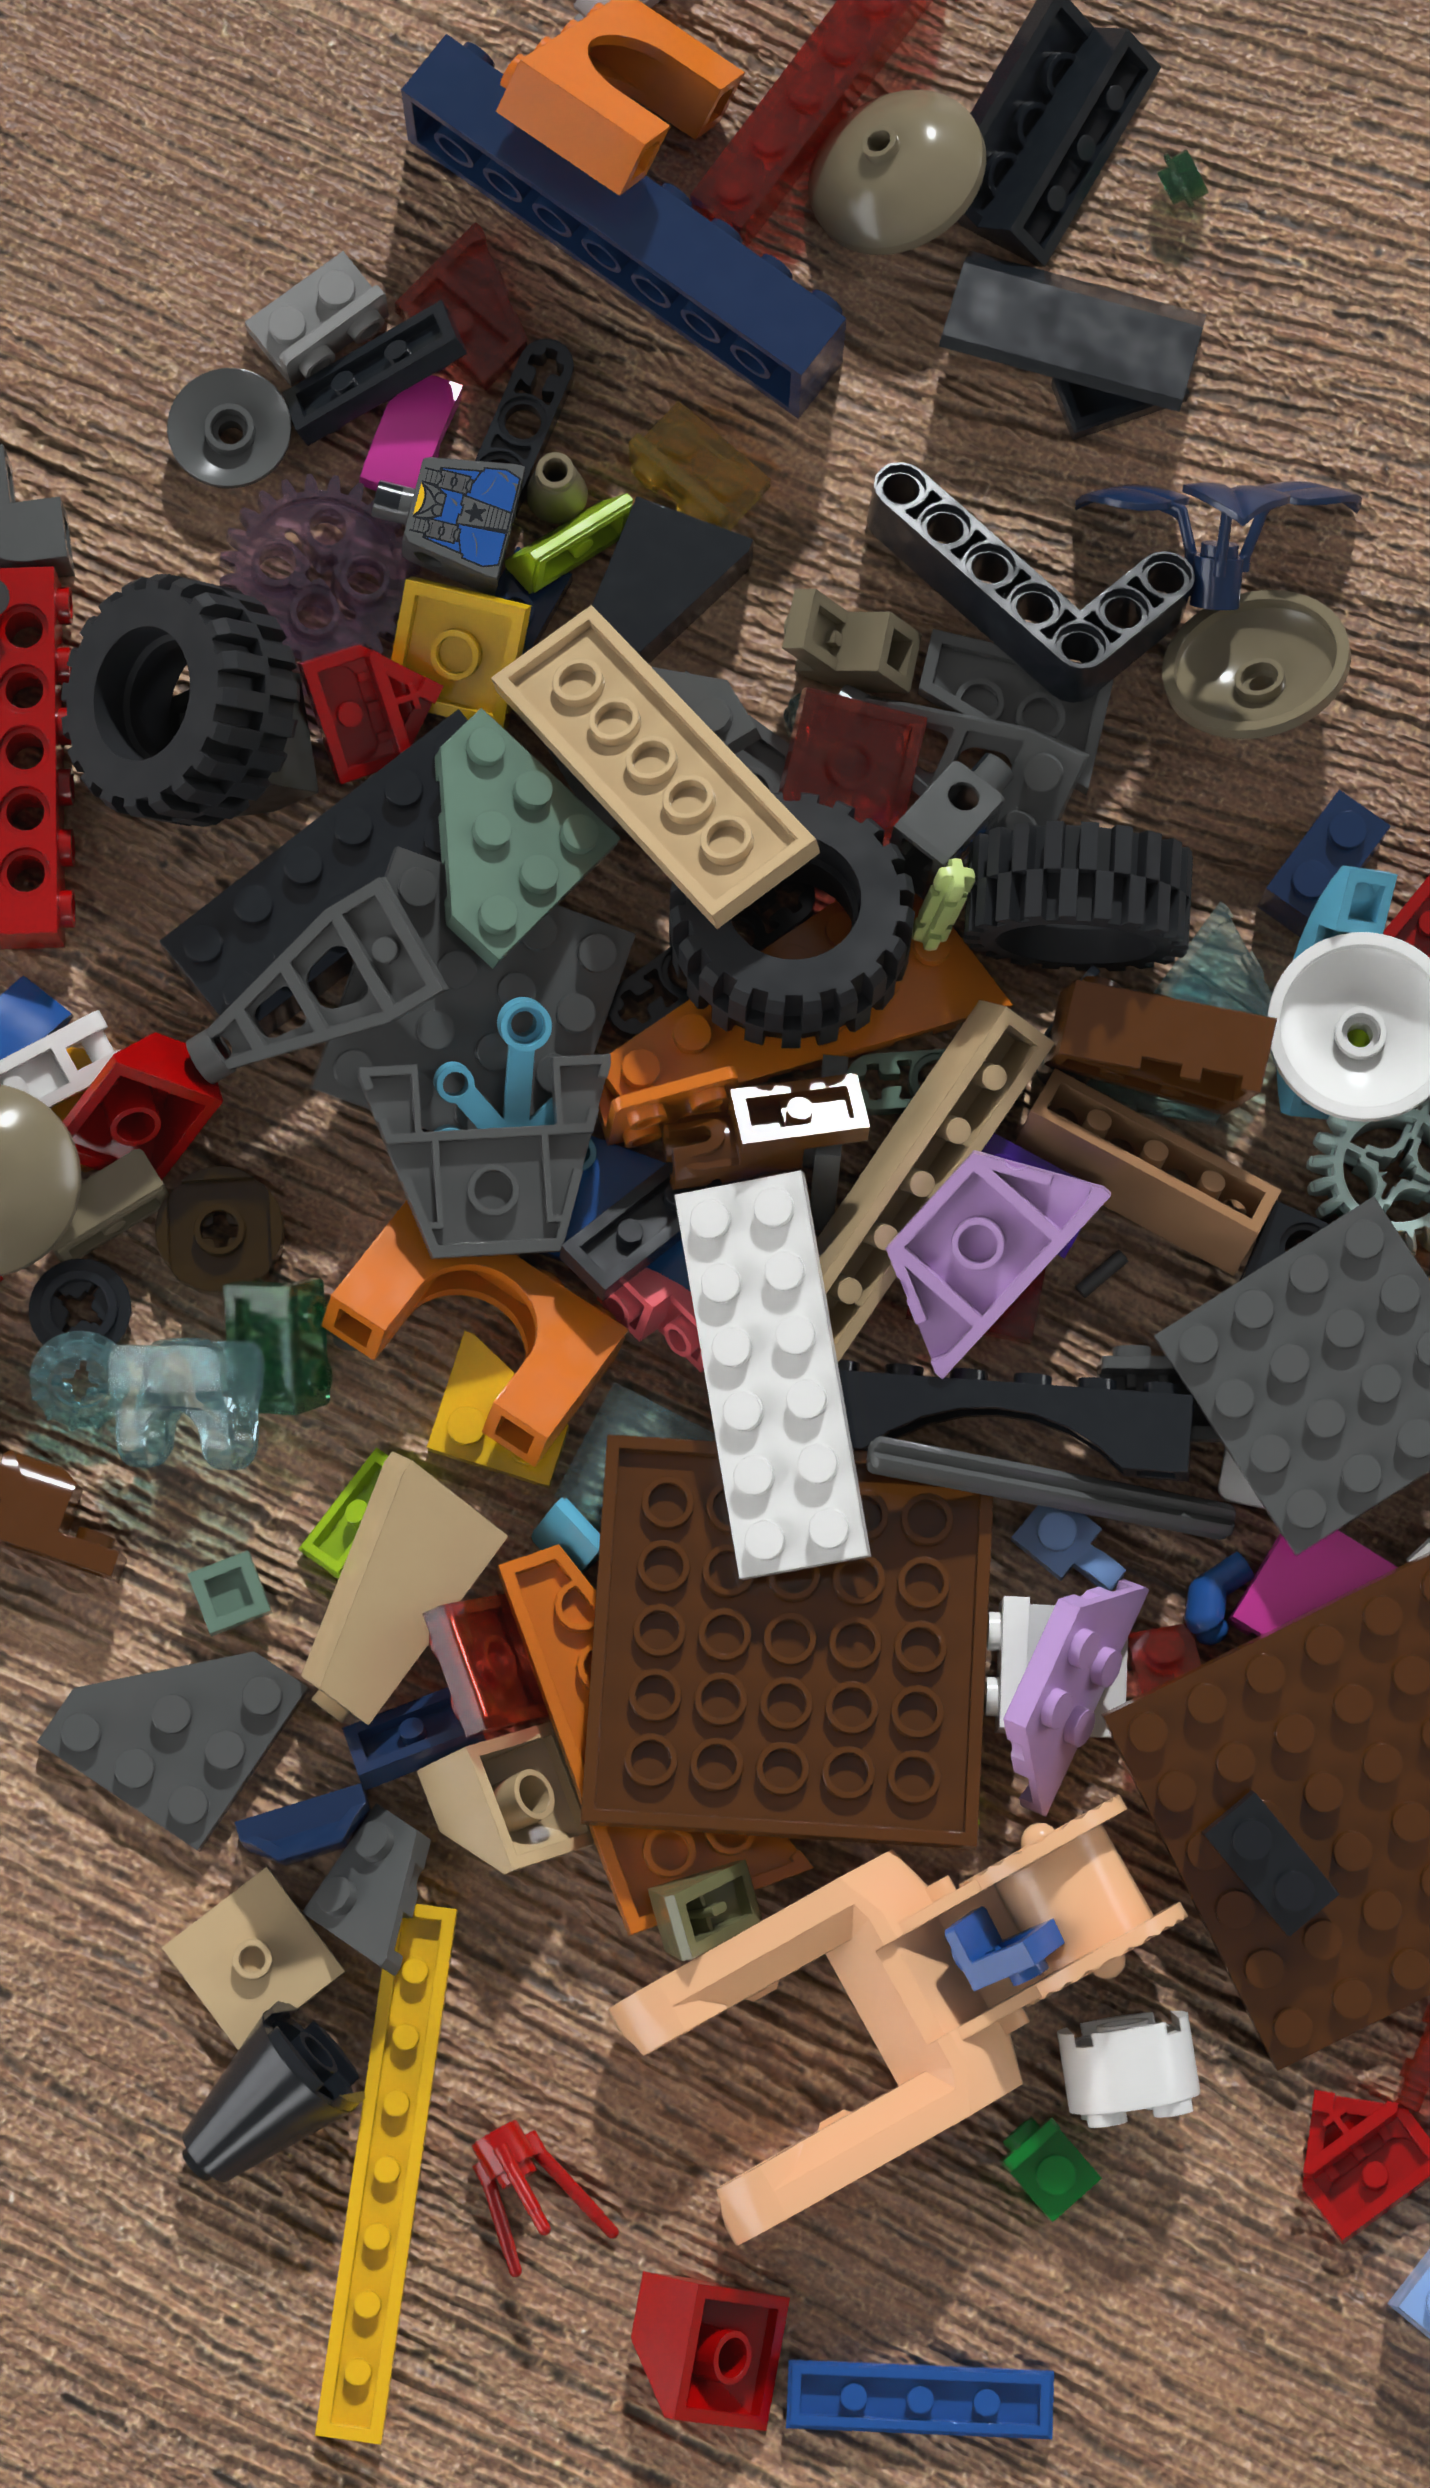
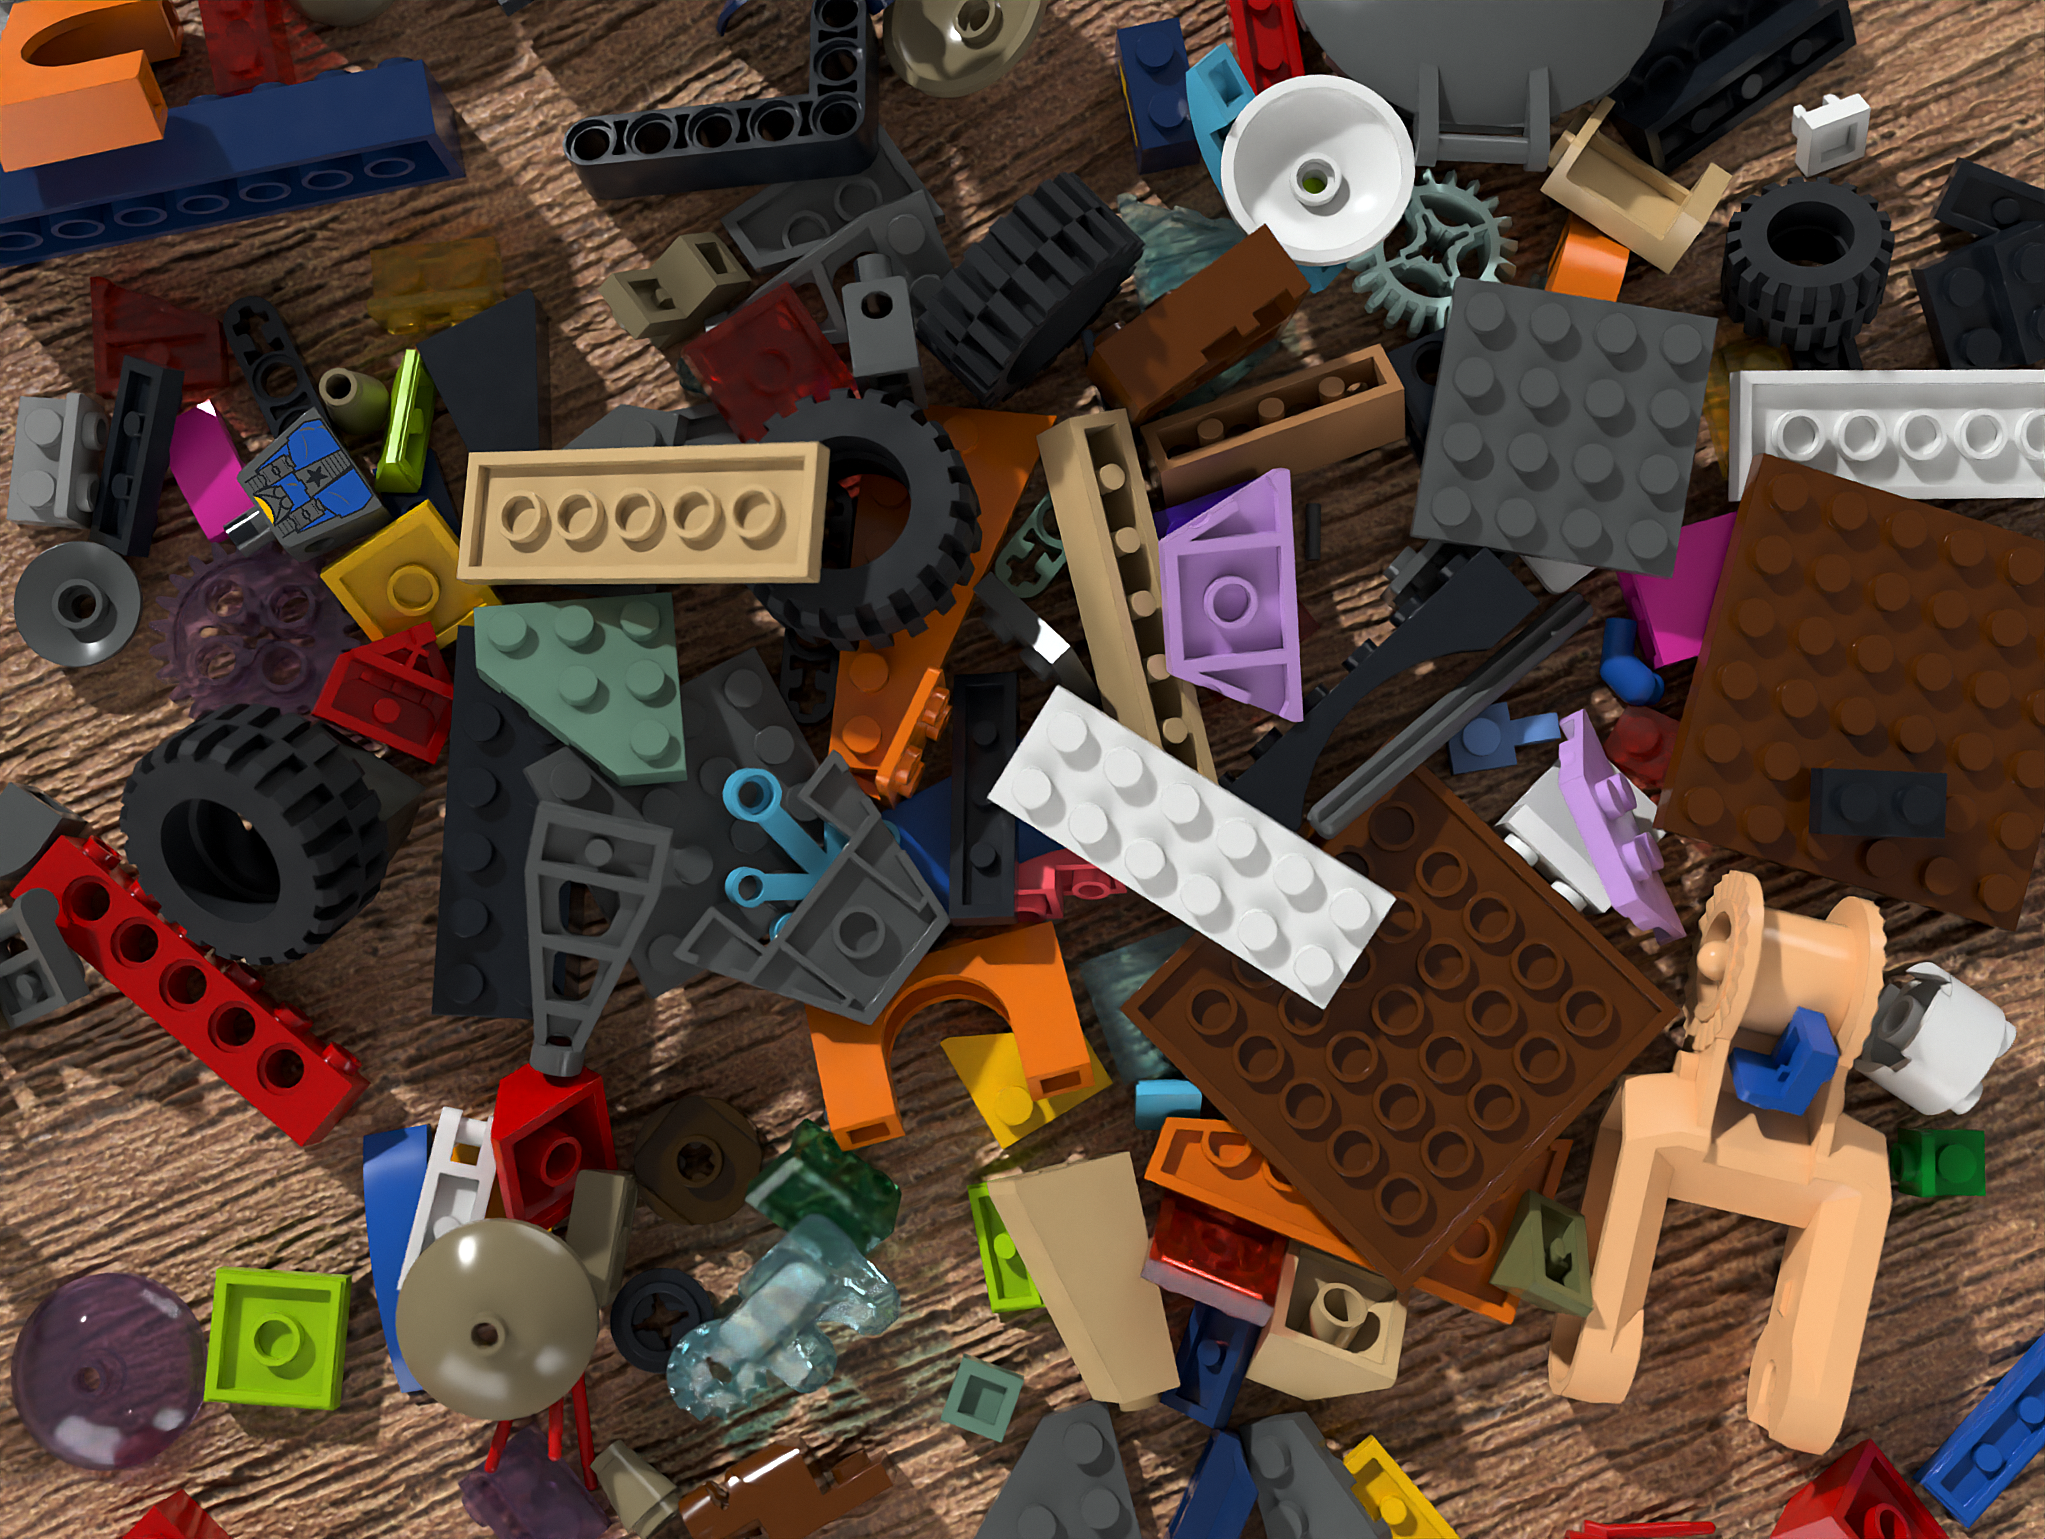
camera: 45 degrees left, 5 degrees up
reddish brown plate [663,1073,870,1190] -> none
yellowish green axle [912,858,976,951] -> none

